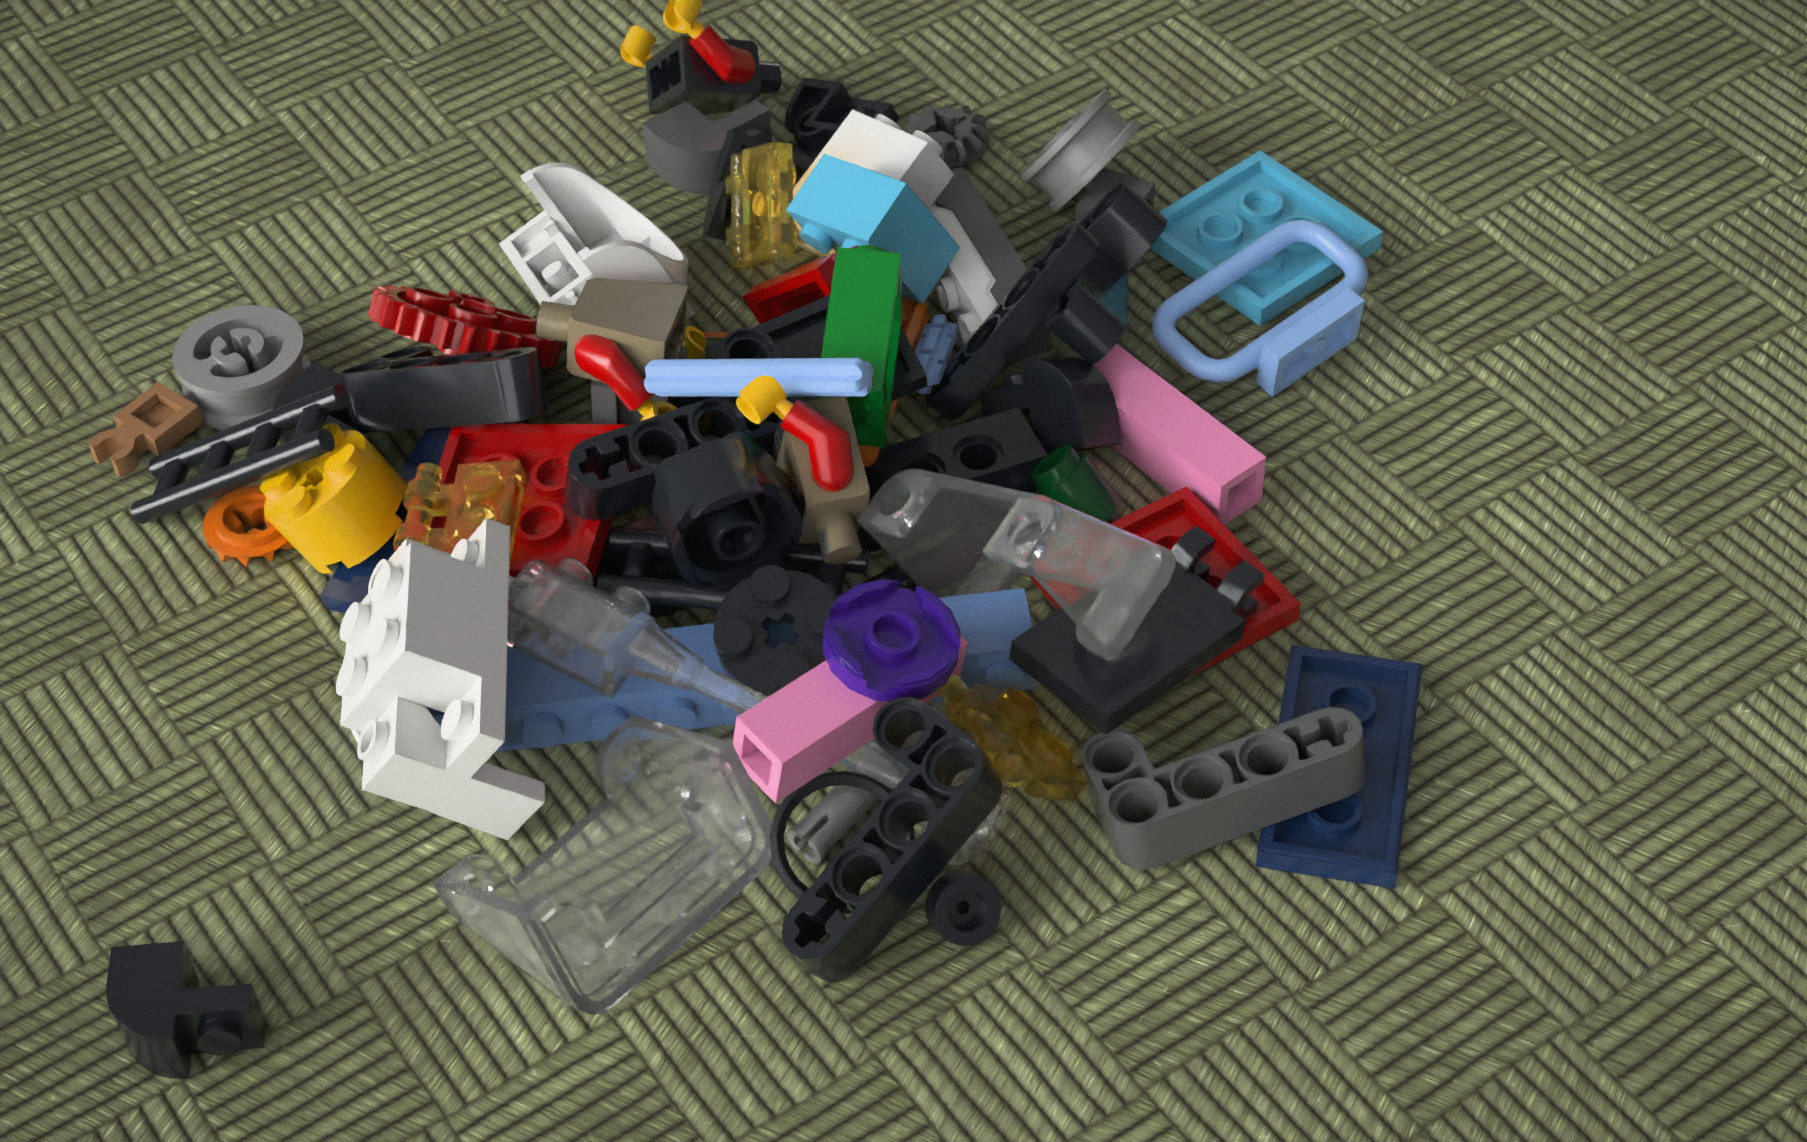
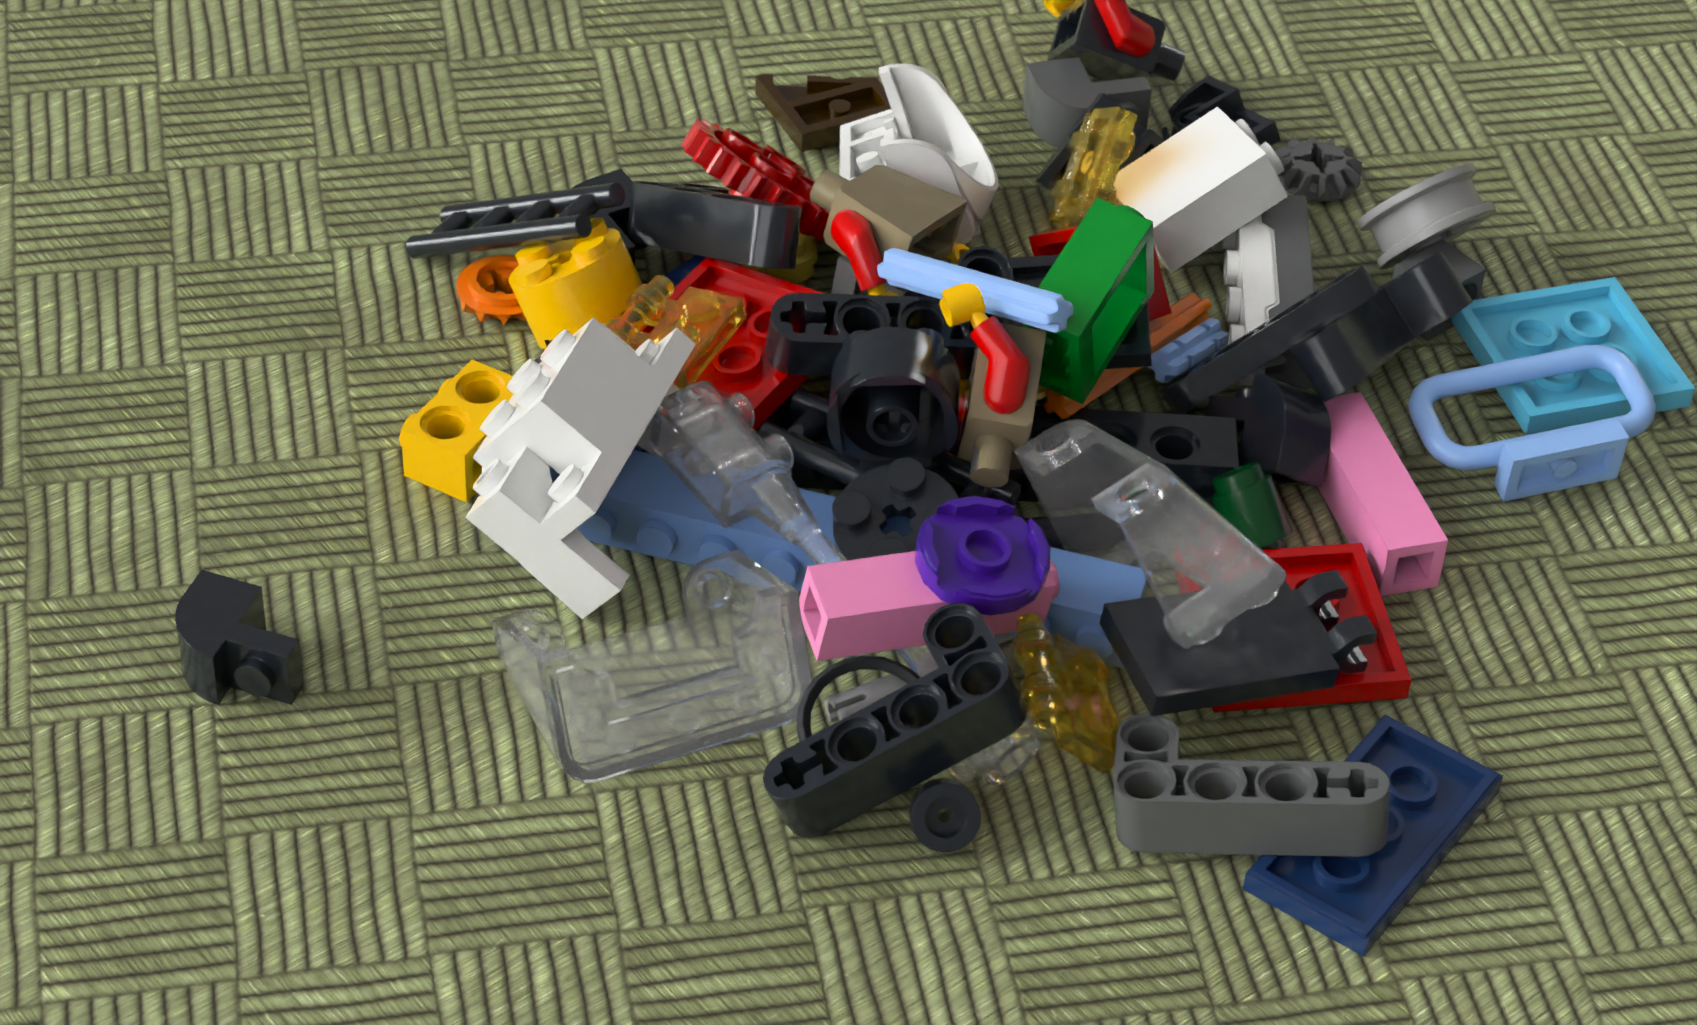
camera: 20 degrees right, 5 degrees down
medium nougat plate [89,382,204,478] -> none
light grey wheel [172,305,311,430] -> none
medium azure brick [786,154,960,304] -> none
none -> yellow brick [399,359,513,503]
none -> dark brown wing [755,74,891,152]

